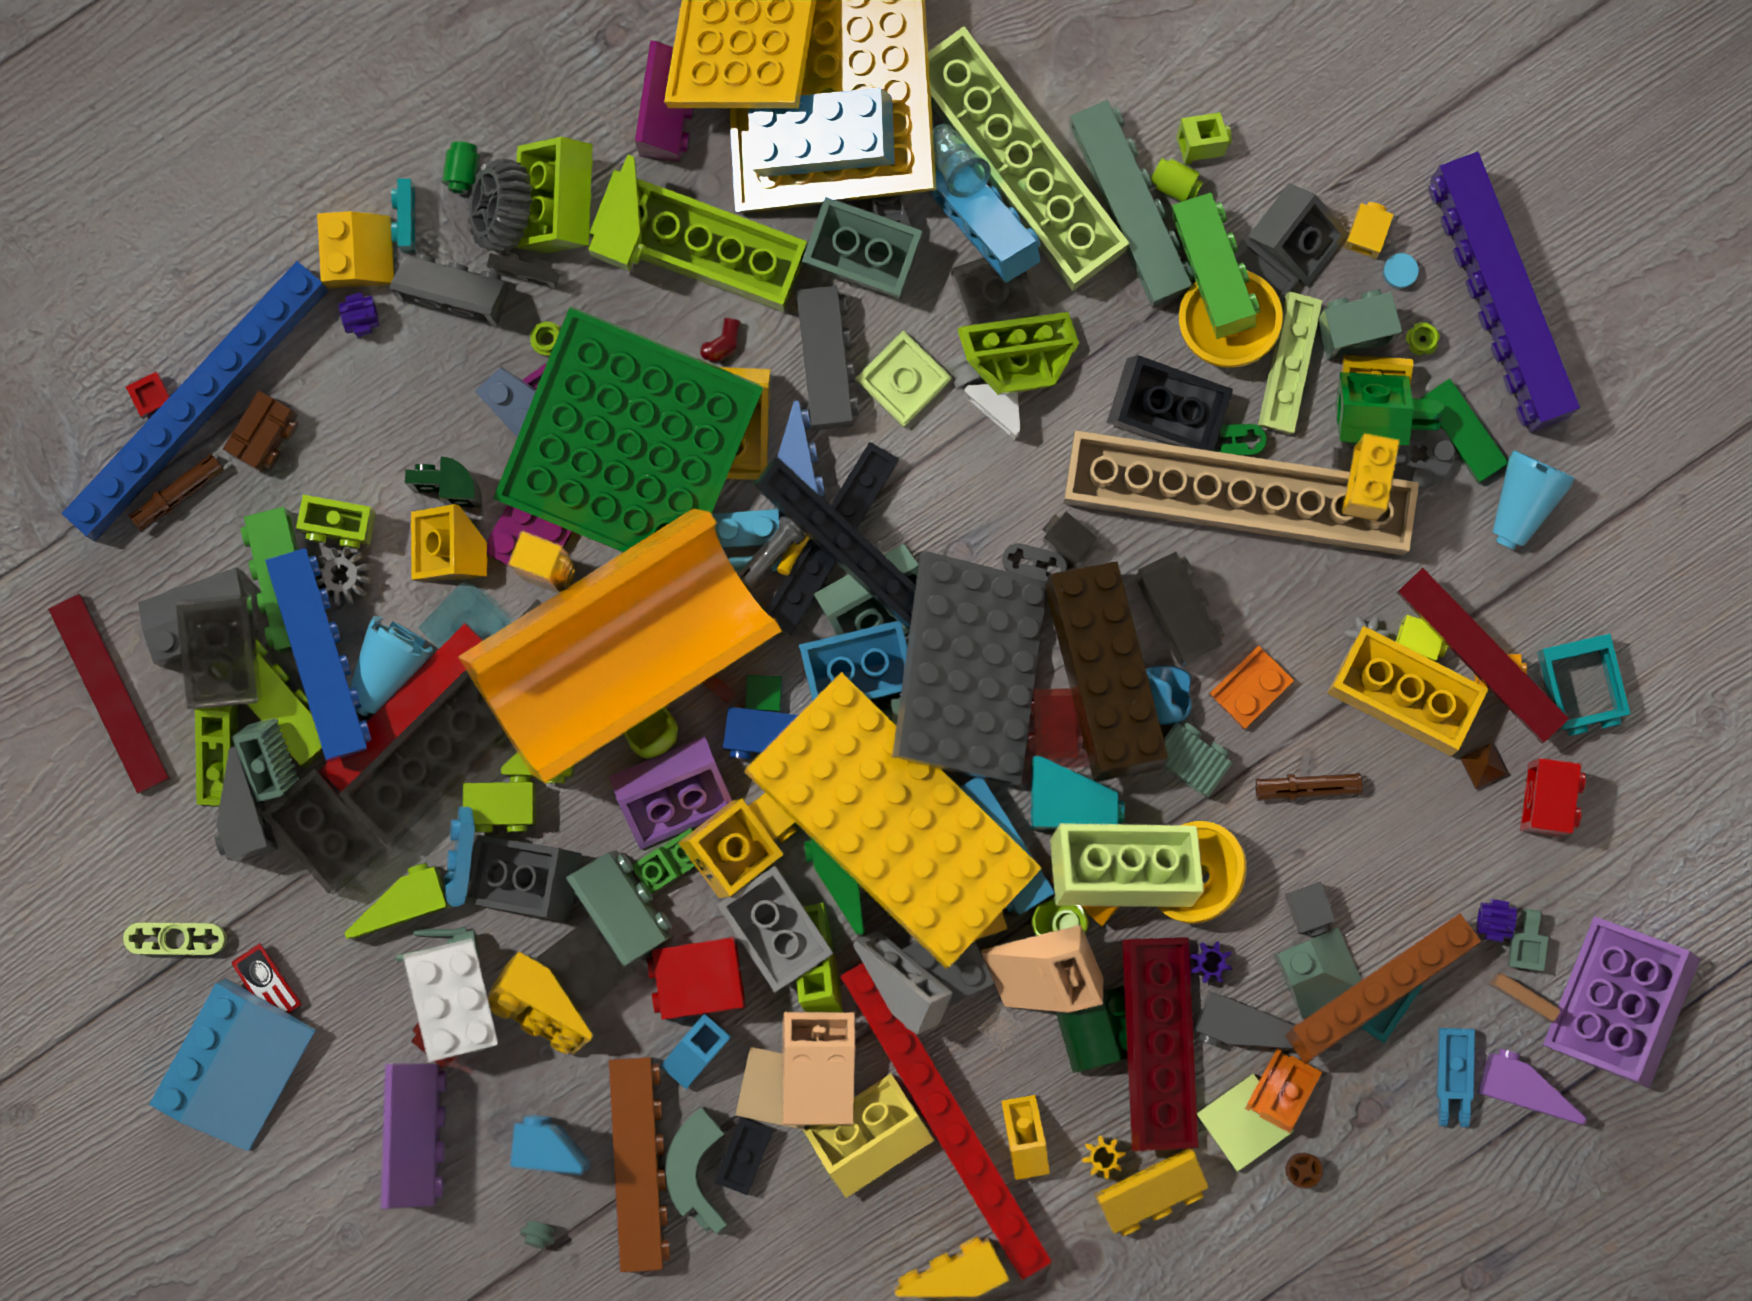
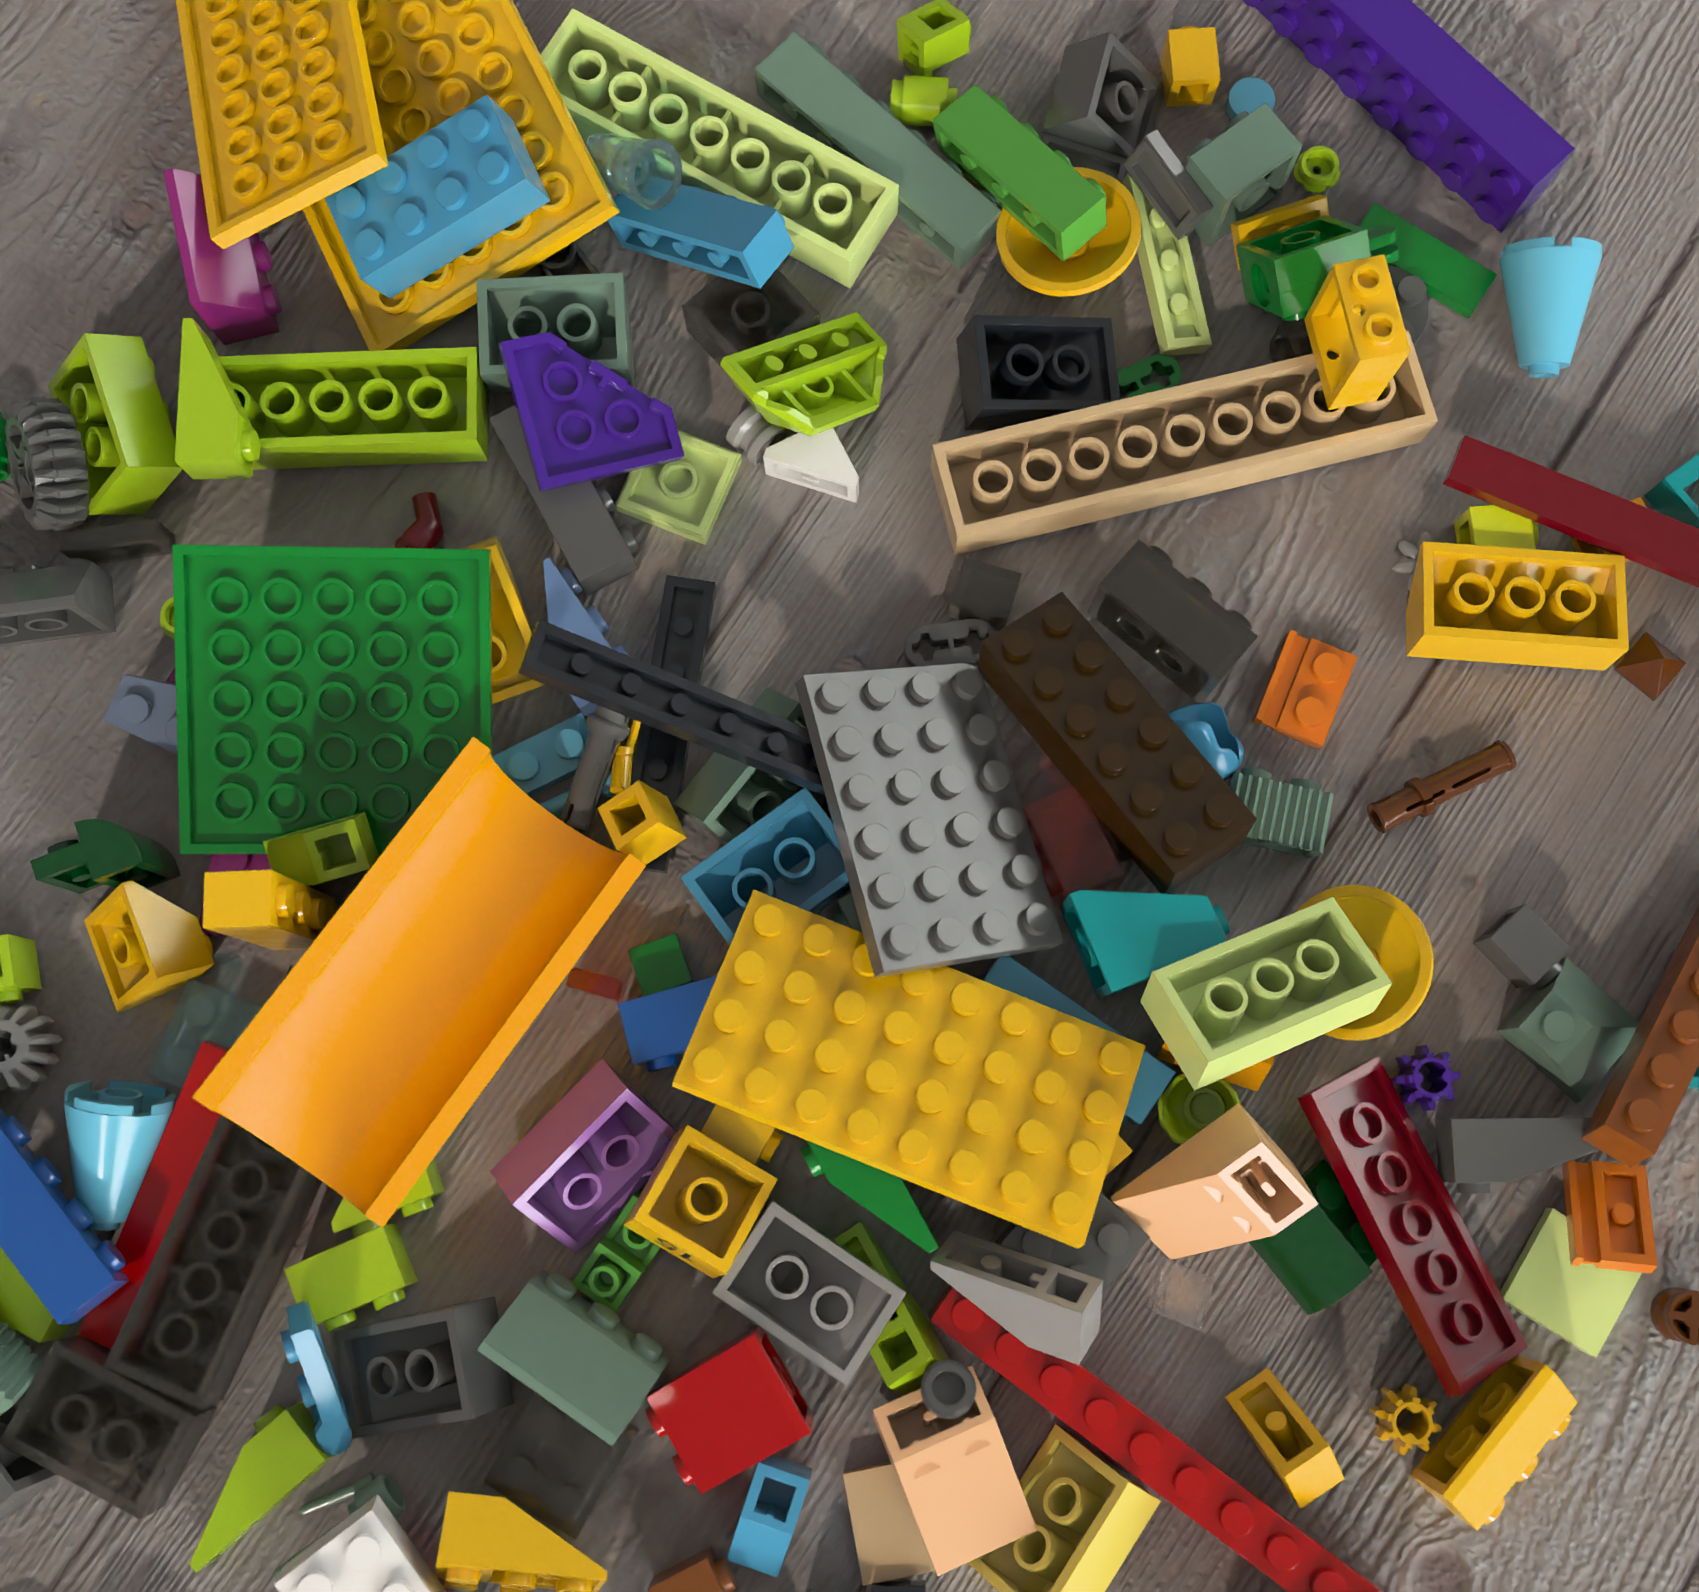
camera: 25 degrees left, 5 degrees down
lime hair [623,706,678,758] -> none
none -> lime slope [263,812,379,886]
none -> dark purple plate [499,332,685,493]
none -> yellow brick [597,780,687,865]
none -> dark grey tile [921,1360,976,1419]
none -> dark grey tile [1123,130,1213,240]

